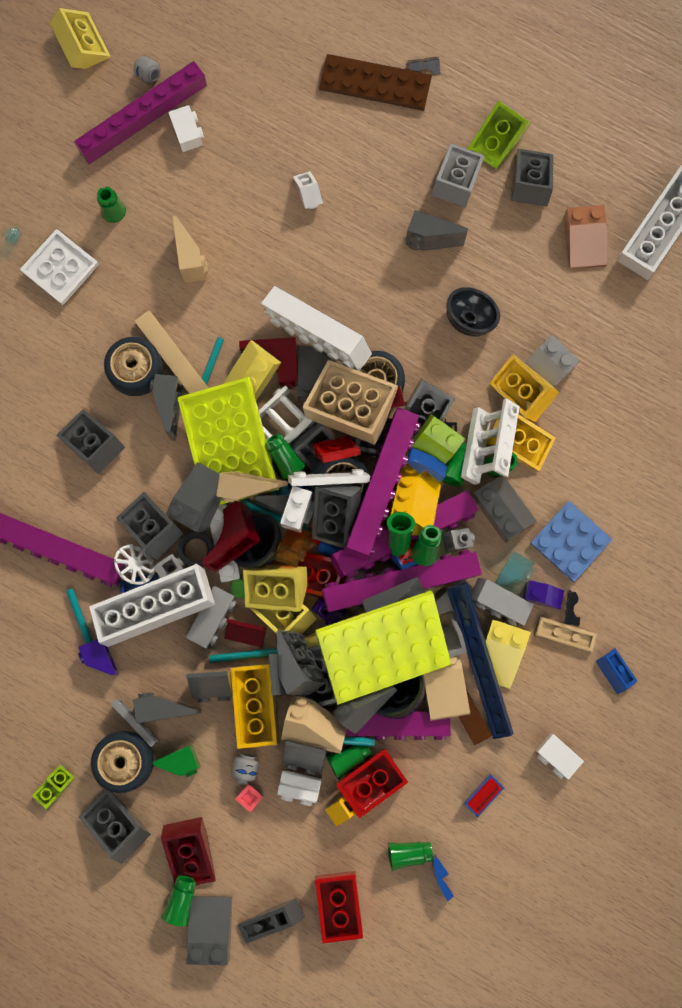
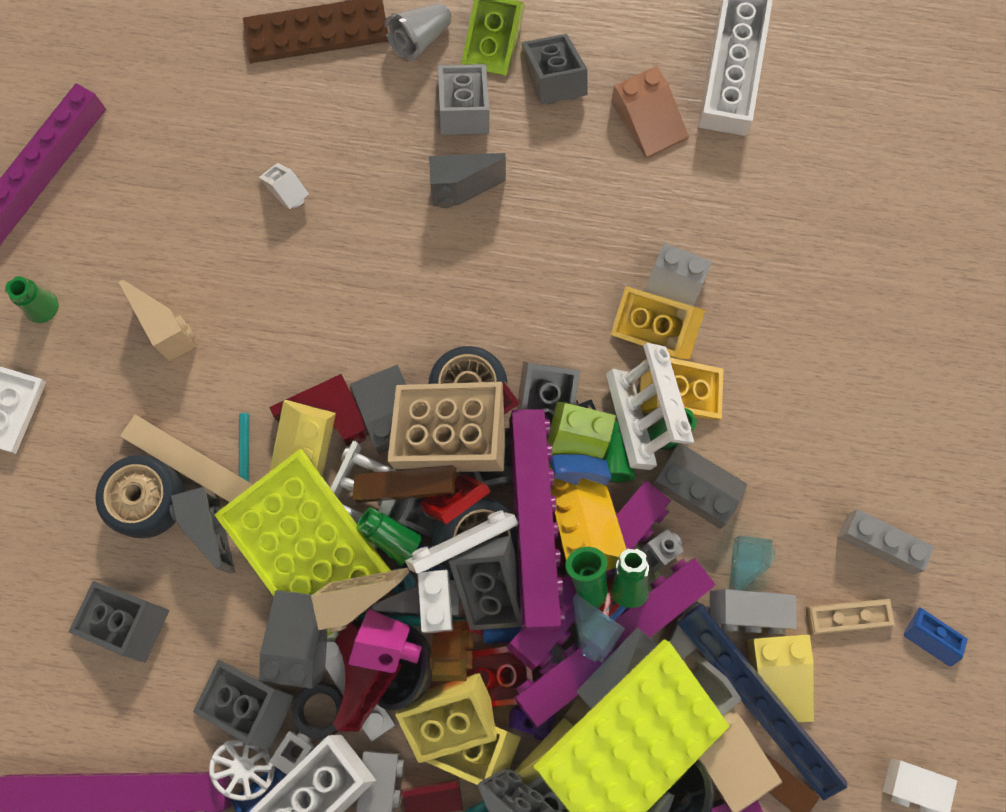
camera: 25 degrees left, 5 degrees down
light grey head [133,56,160,84] -> none
white brick [168,105,204,152] -> none
bright green tile [230,579,245,599] -> none
white brick [261,286,372,371] -> none
black hat [446,287,500,337] -> none
dark purple slope [523,580,565,610] -> none
medium blue plate [530,501,613,582] -> none
black piece [563,590,580,626] -> none
none -> dark pink torso [348,609,422,673]
none -> reddish brown tile [352,465,456,503]
none -> light grey cone [385,3,451,62]
none -> clear light blue slope [572,594,625,663]
none -> light grey brick [837,509,935,574]

